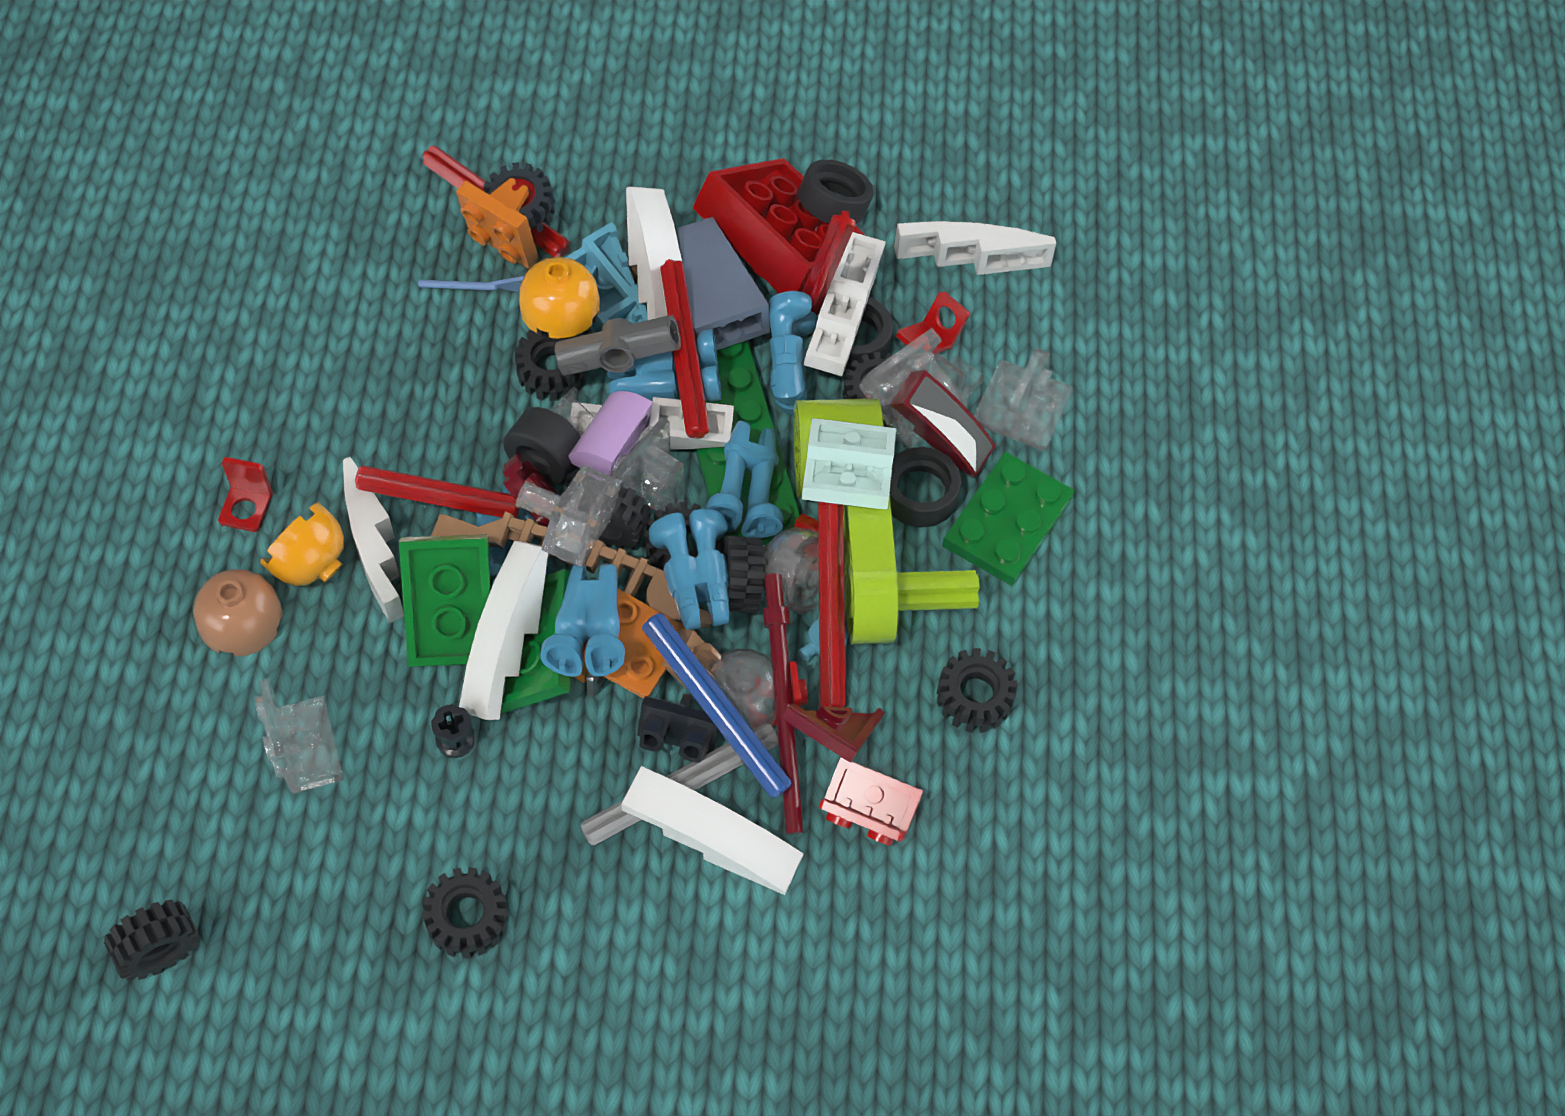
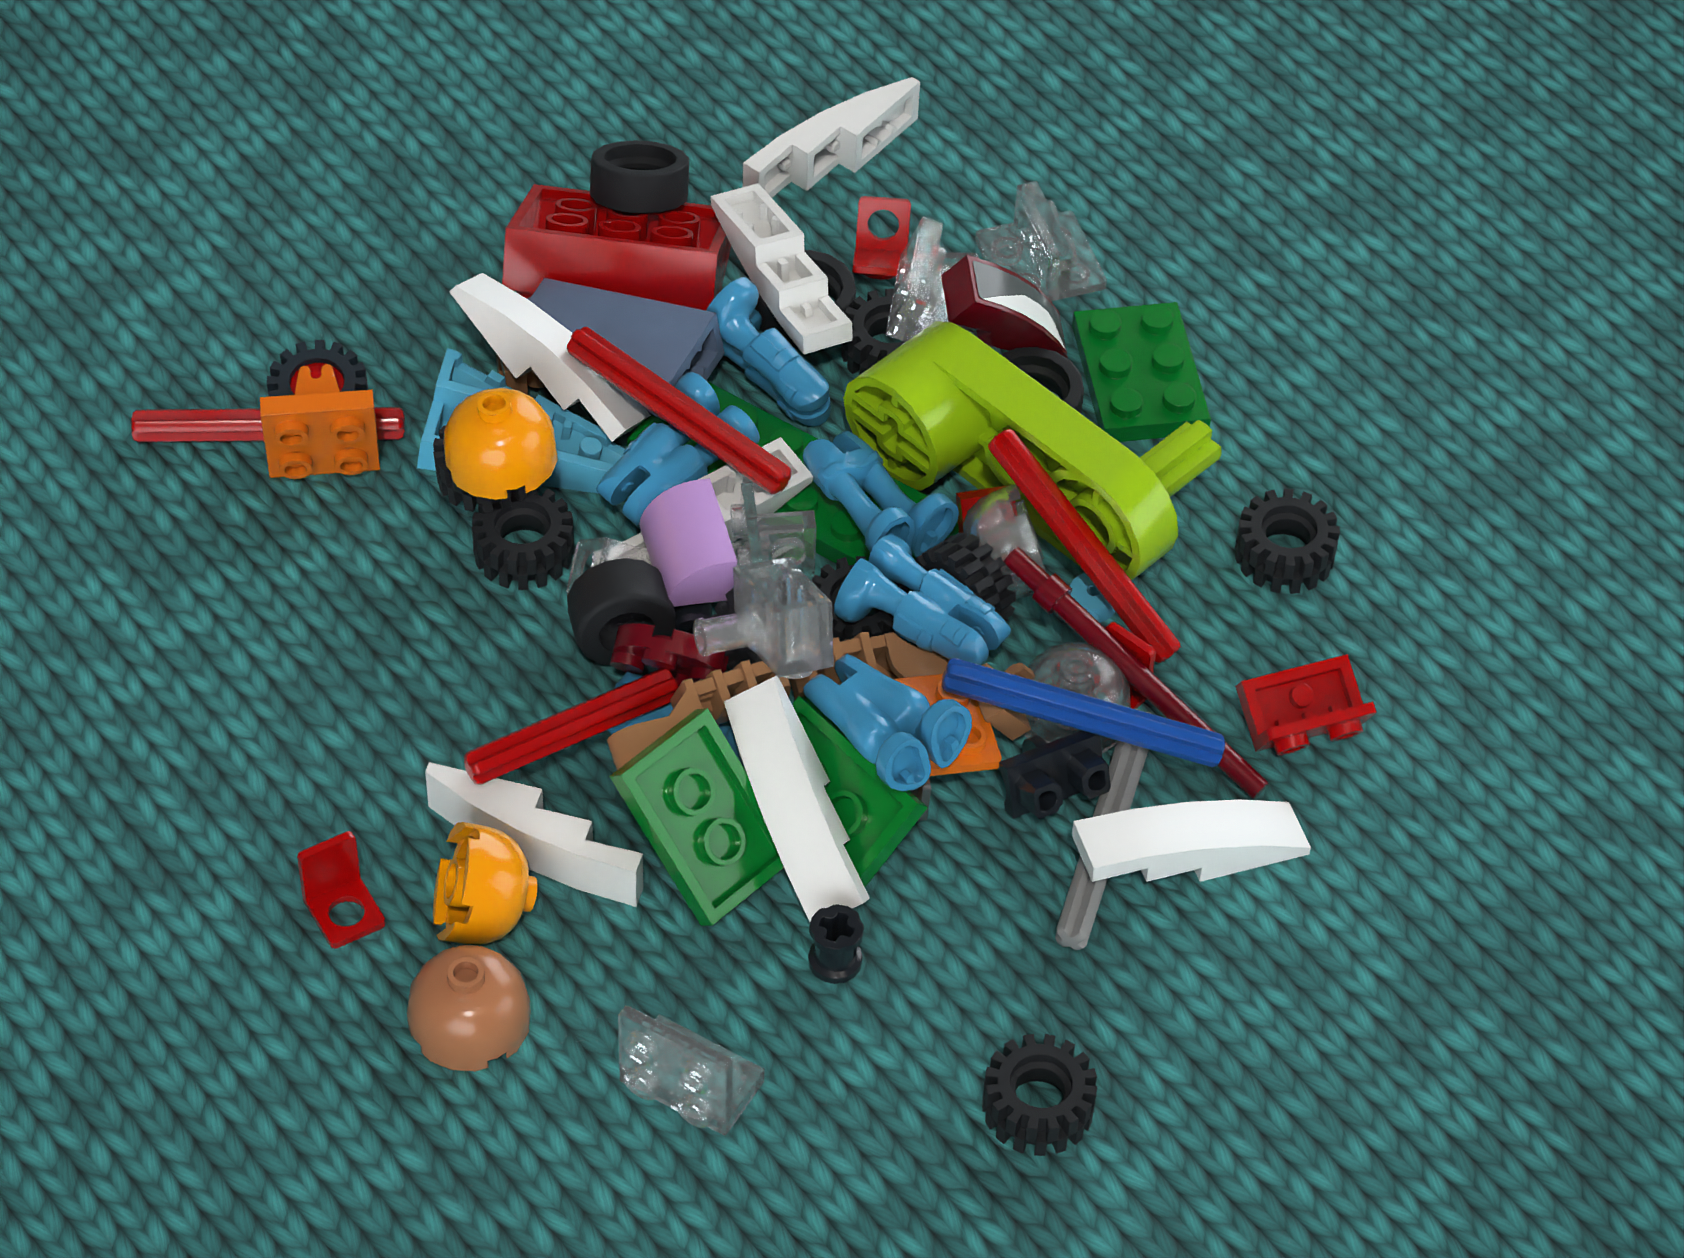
camera: 40 degrees left, 10 degrees down
medium blue piece [418,276,524,292] -> none
dark grey piece [554,315,681,376] -> none
dark red tile [782,704,885,763] -> none
red axle [802,211,856,316] -> none
light aqua slope [802,418,896,510] -> none

